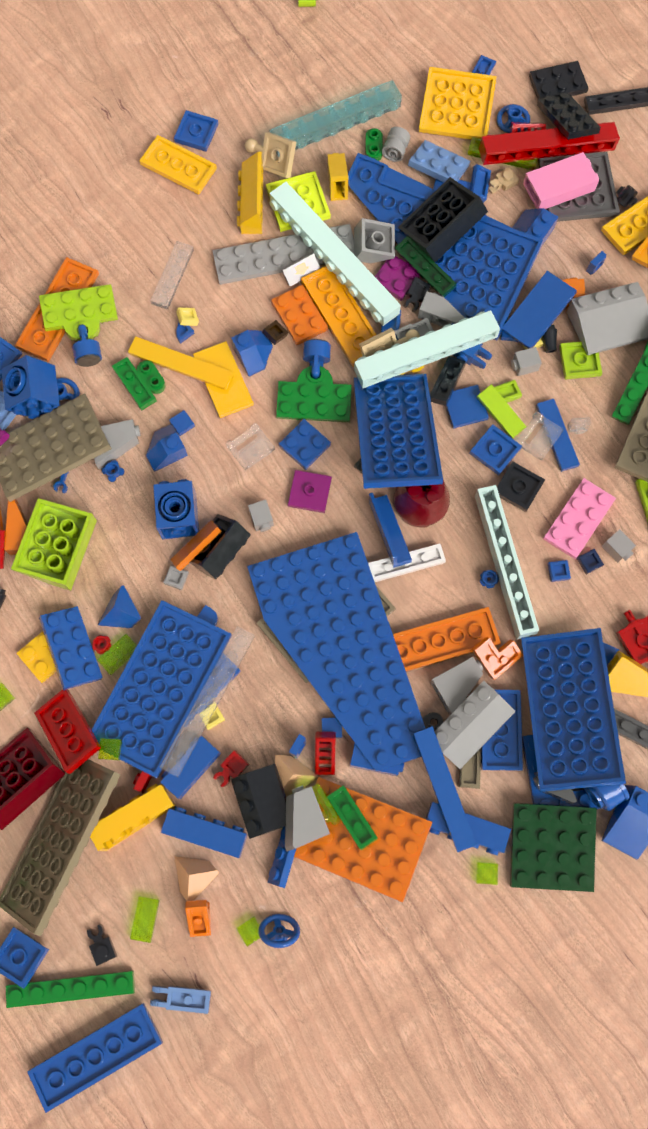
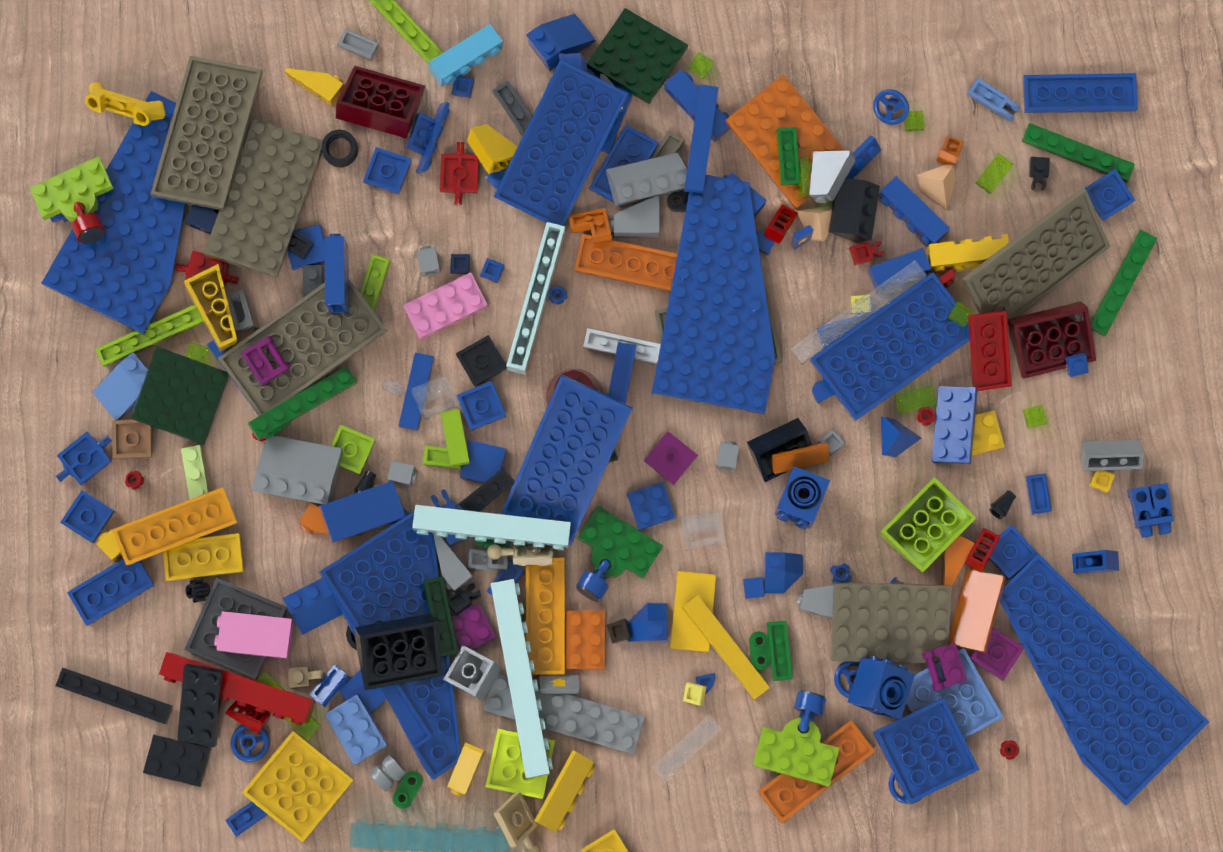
camera: 150 degrees left, 5 degrees up
blue tile [586,251,607,275] -> none

